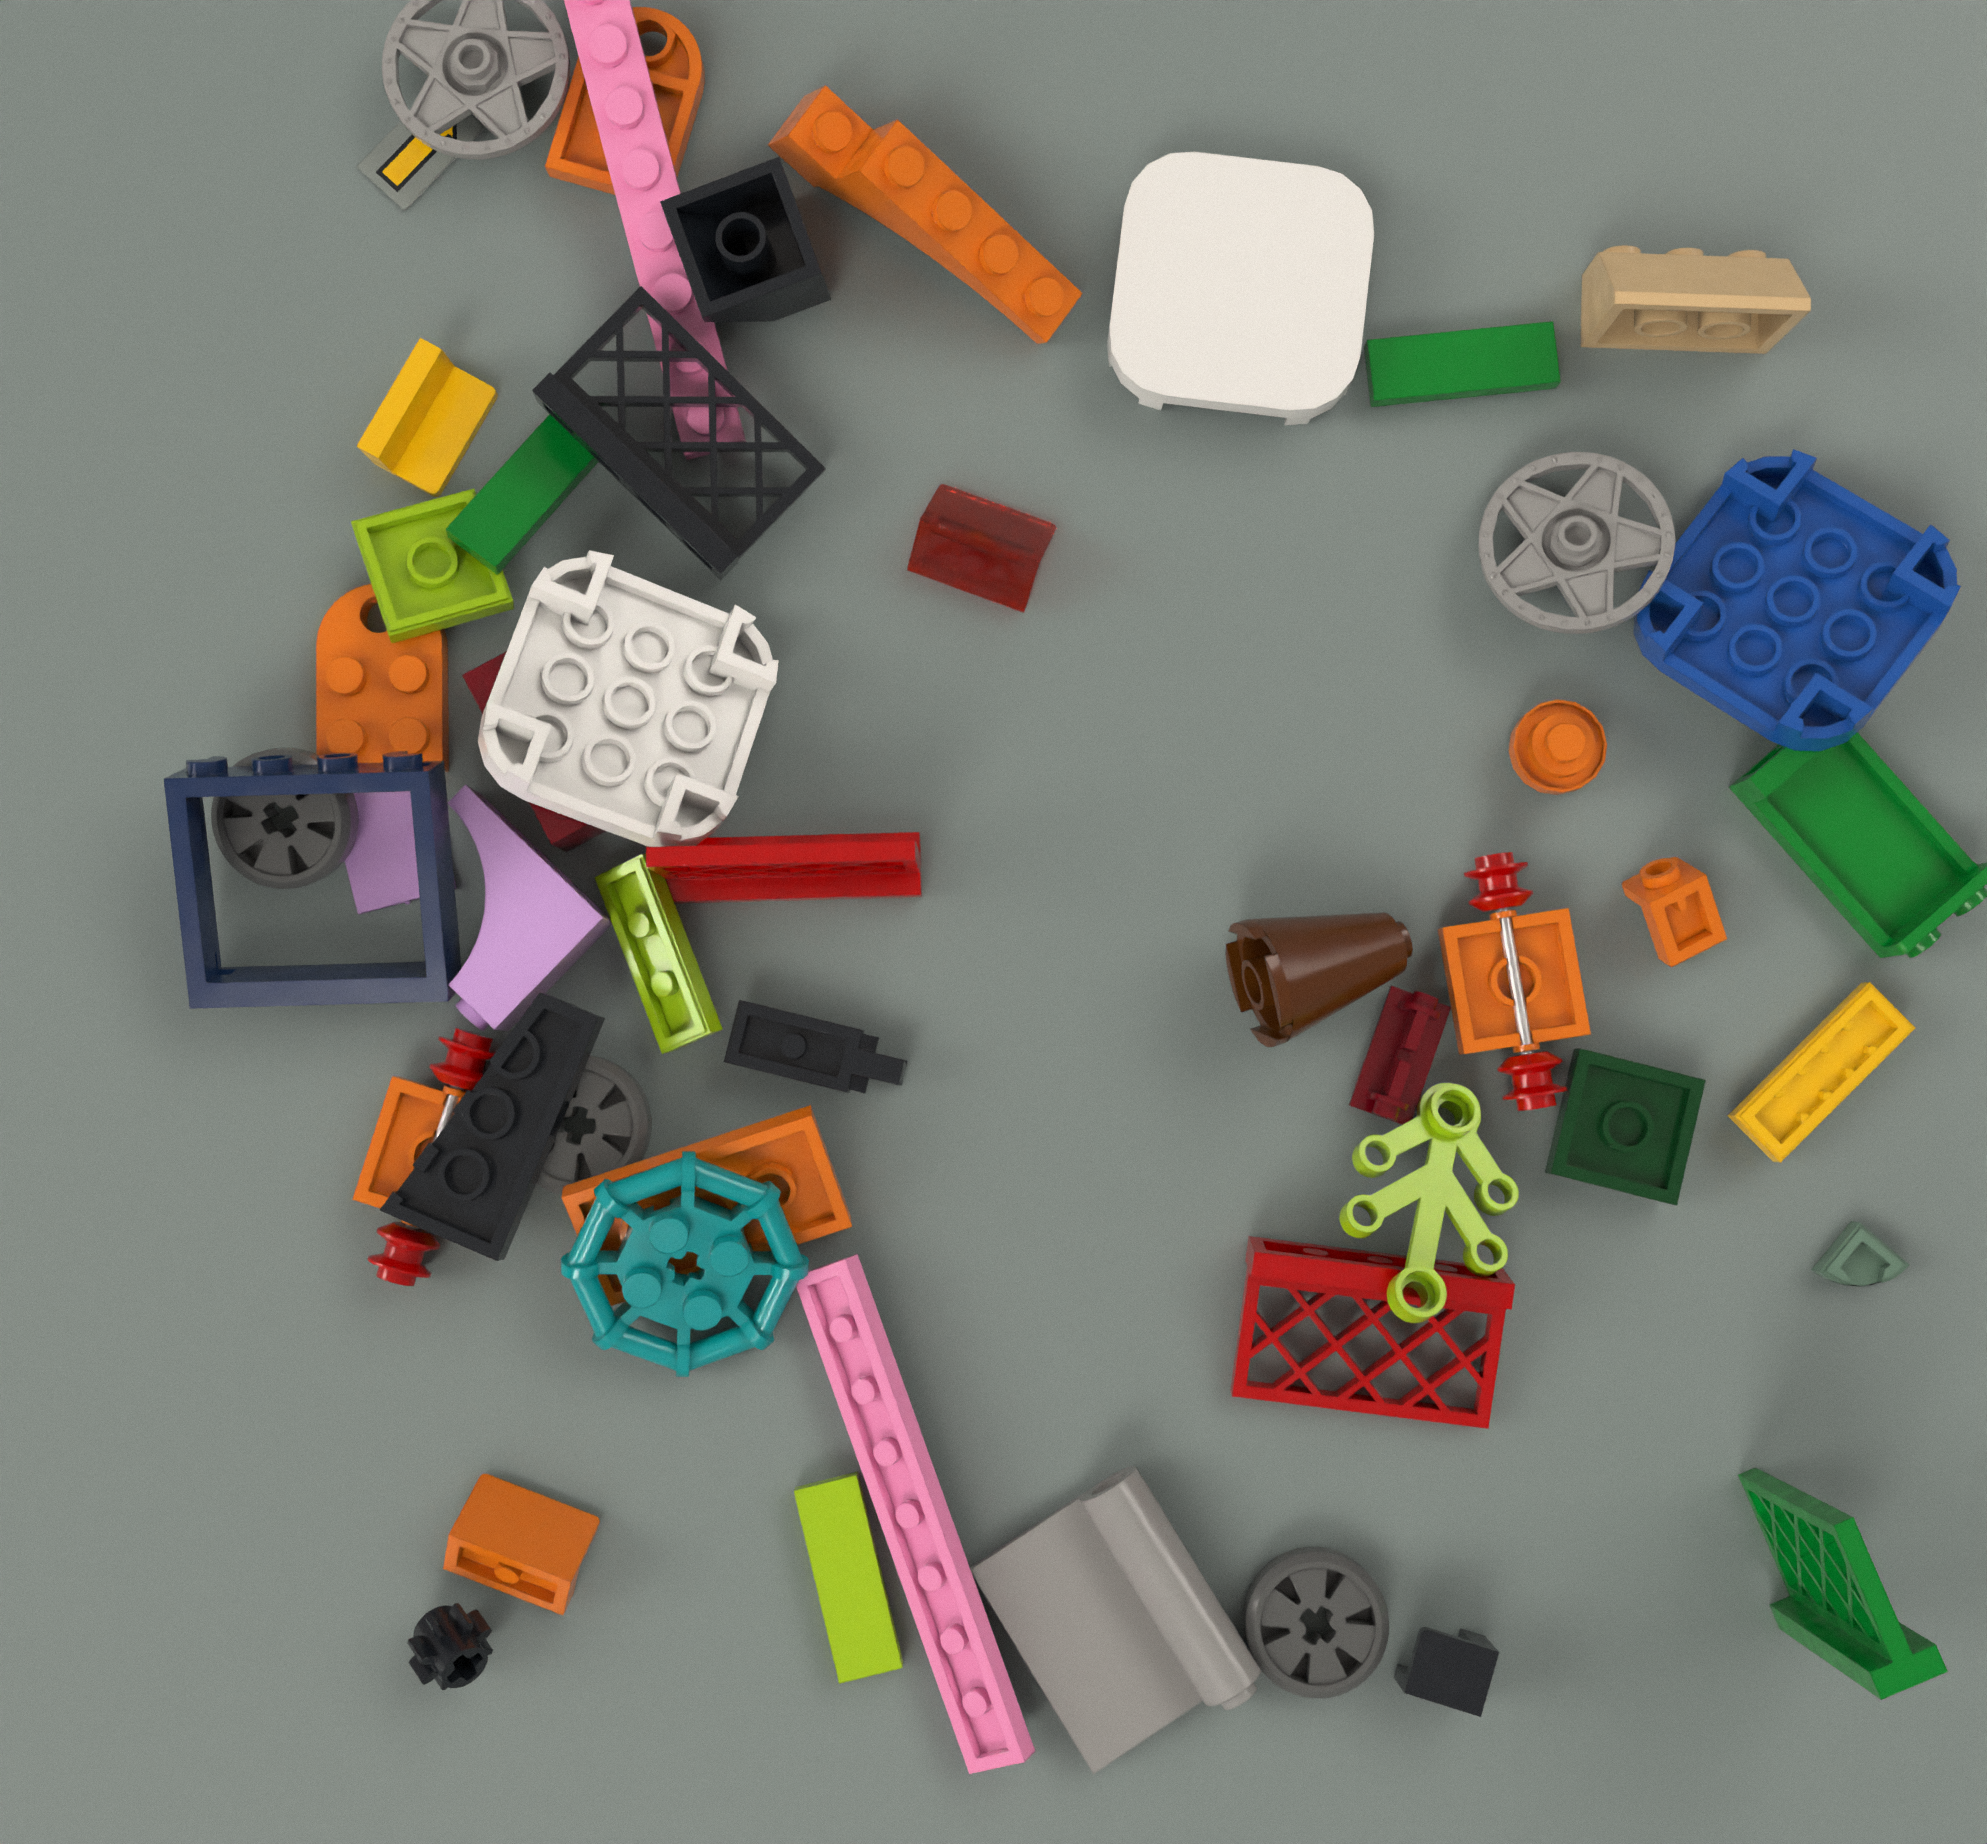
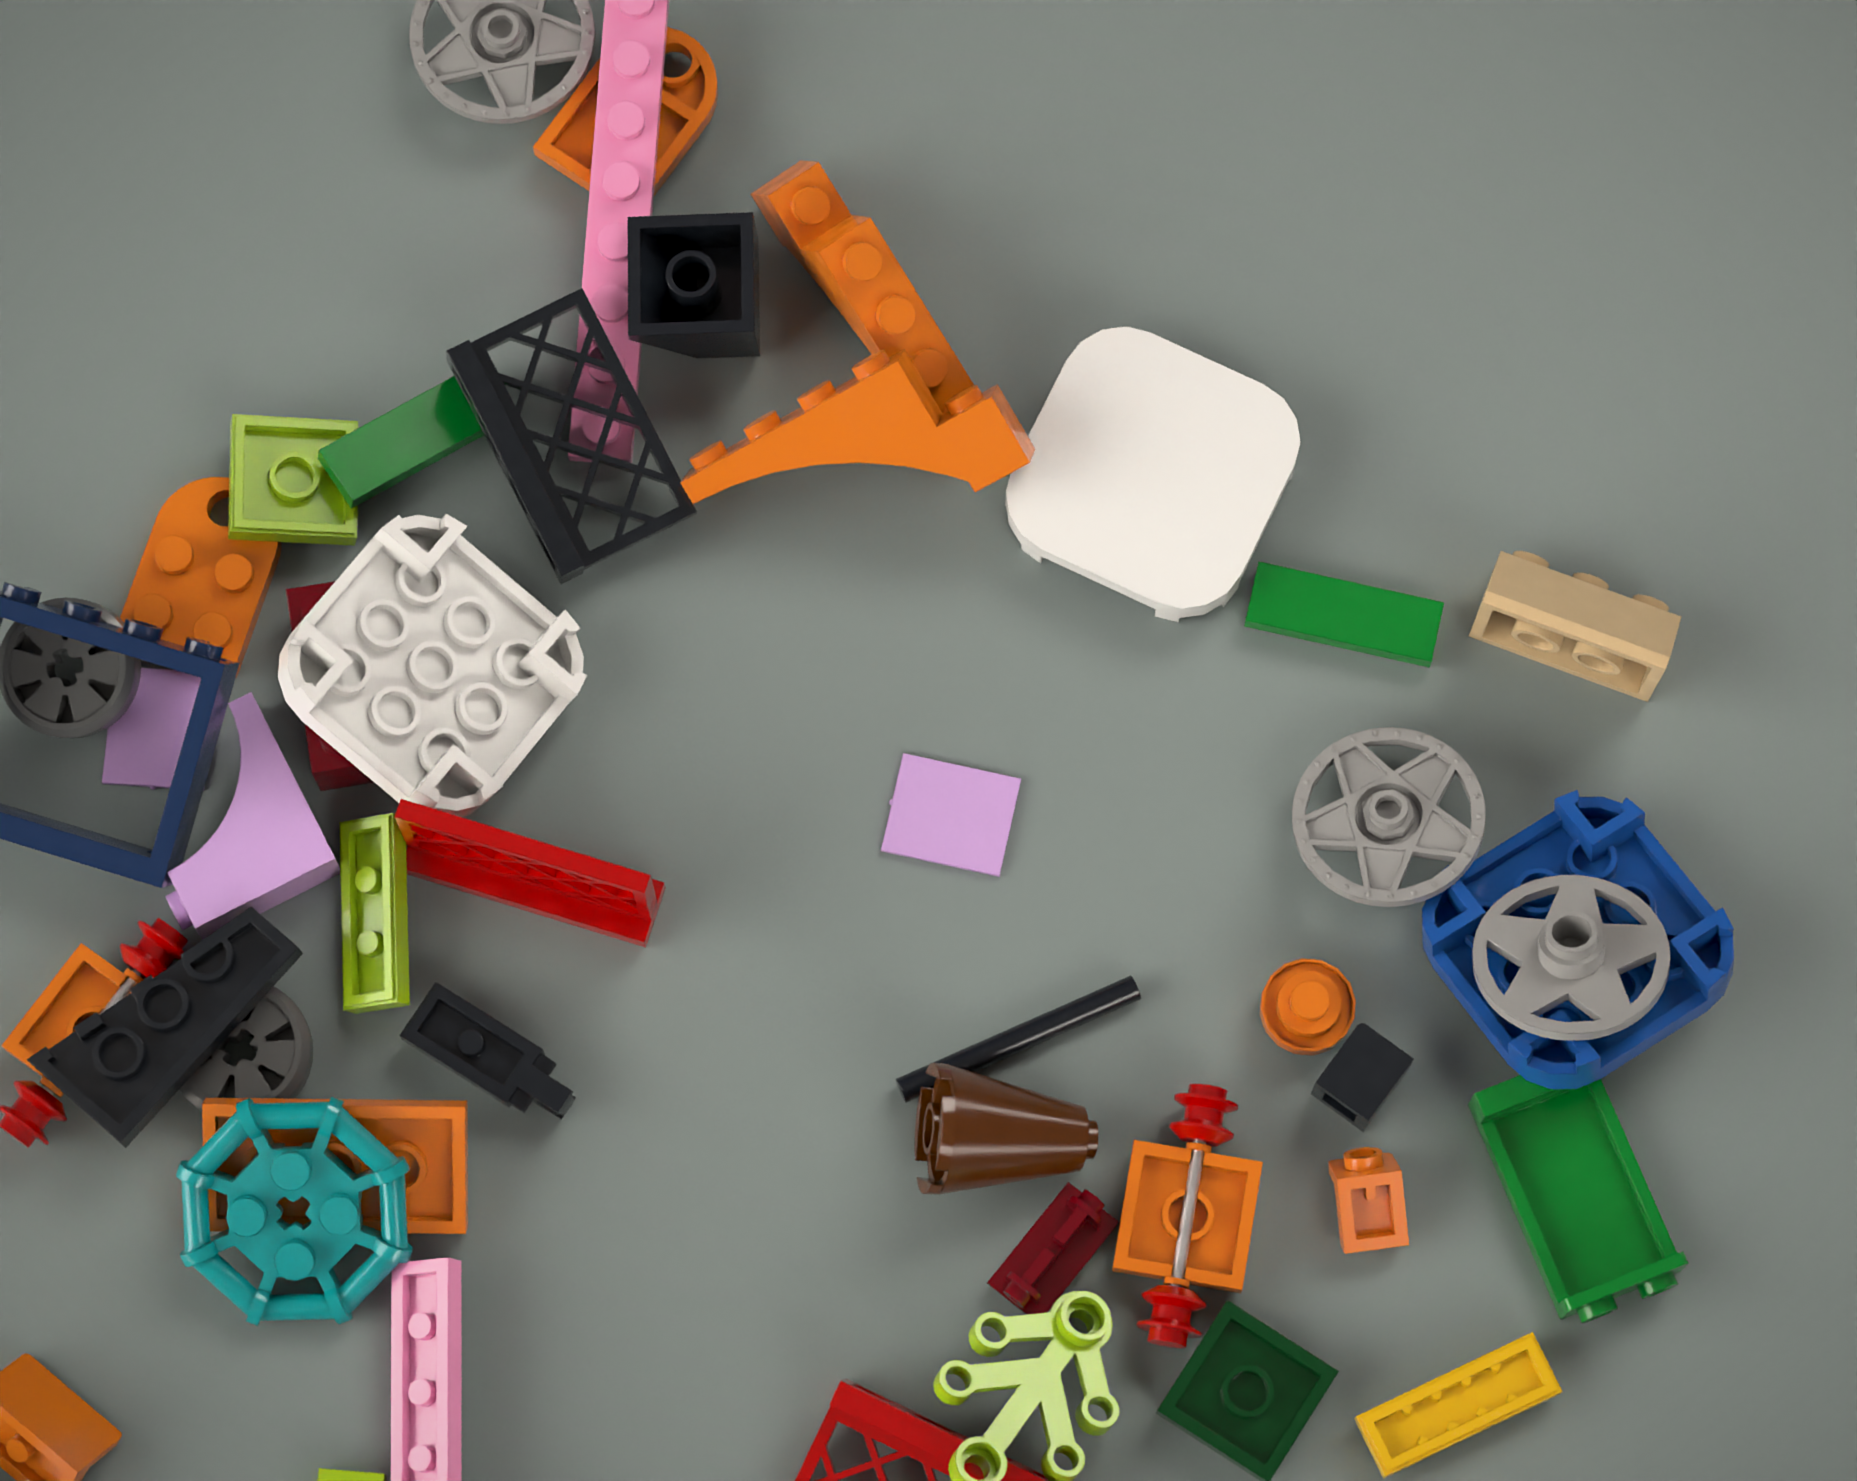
camera: 15 degrees right, 10 degrees down
light grey sticker [356,115,485,211] -> none
yellow panel [357,338,498,497] -> none
clear red panel [907,484,1056,613] -> none
none -> orange arch [680,349,1035,504]
none -> lavender window [881,753,1021,877]
none -> black bar [895,975,1141,1103]
none -> black panel [1311,1023,1414,1132]
none -> light grey wheel [1472,875,1670,1041]

